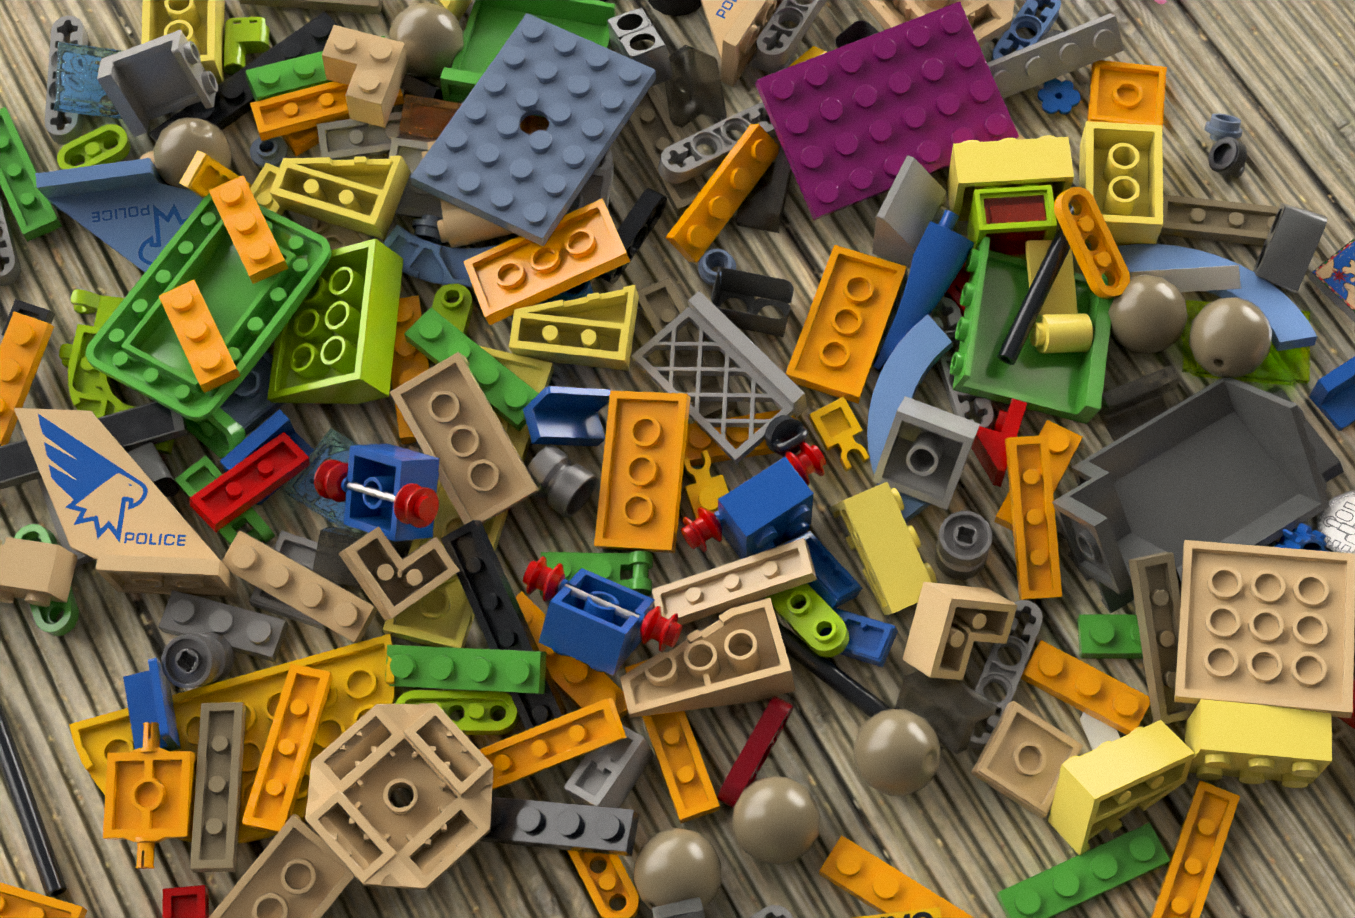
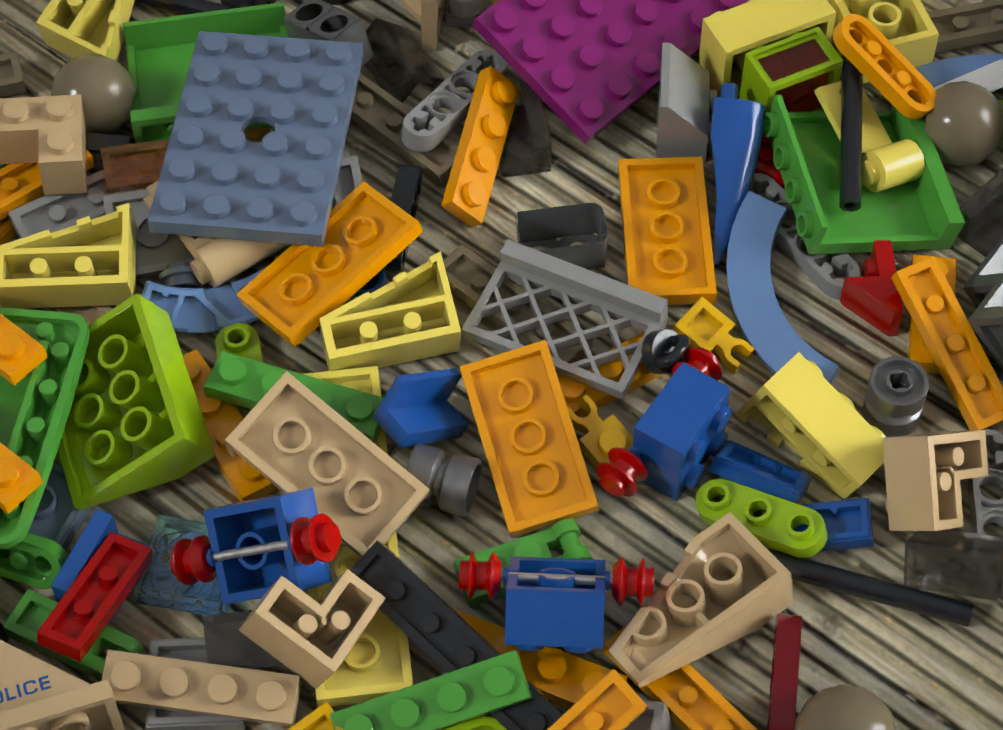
camera: 25 degrees left, 10 degrees down
tan plate [652,538,817,625] -> none
sand blue plate [698,249,736,286] -> none
dark tan piece [854,709,941,796] -> none
light grey slope [872,396,980,510] -> none

